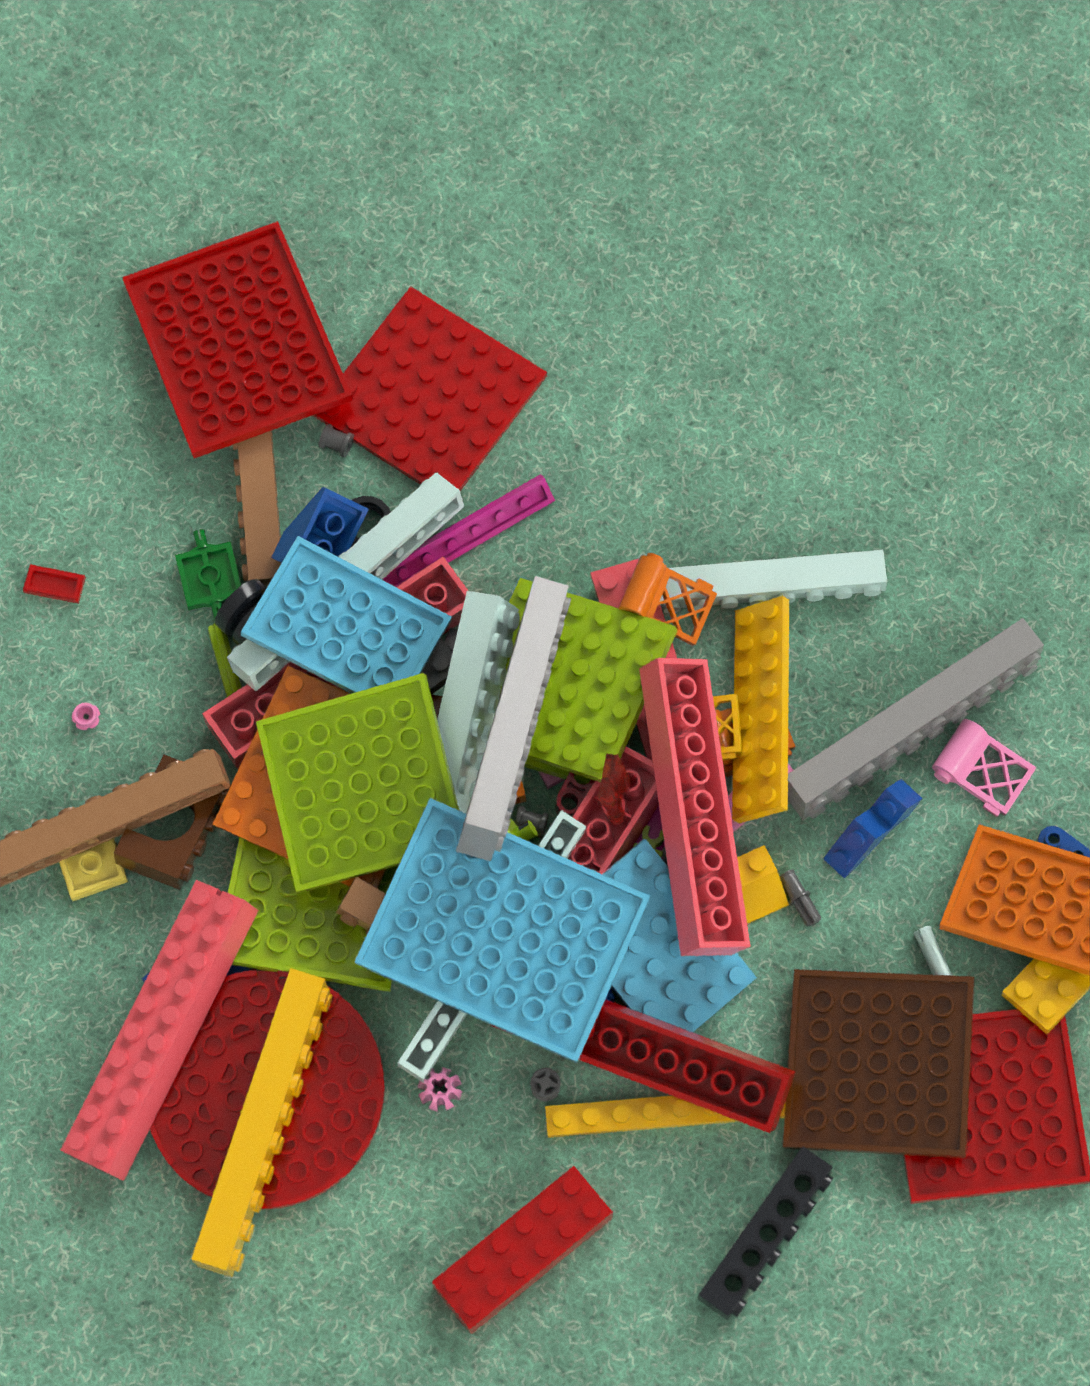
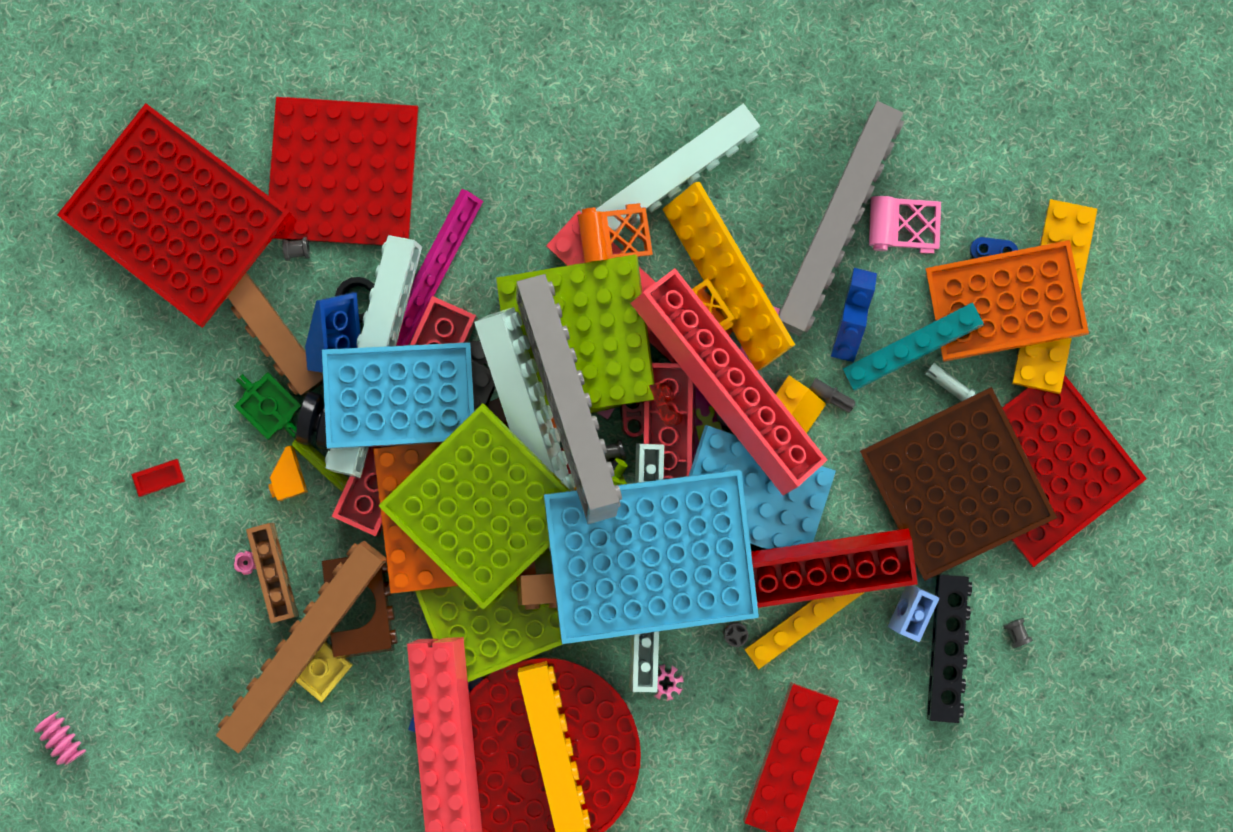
camera: 35 degrees left, 15 degrees up
none -> medium nougat brick [246,523,299,623]
none -> light orange slope [268,446,308,501]
none -> teal plate [843,302,984,391]
none -> light blue brick [887,585,939,642]
none -> dark grey bush [1003,618,1033,648]

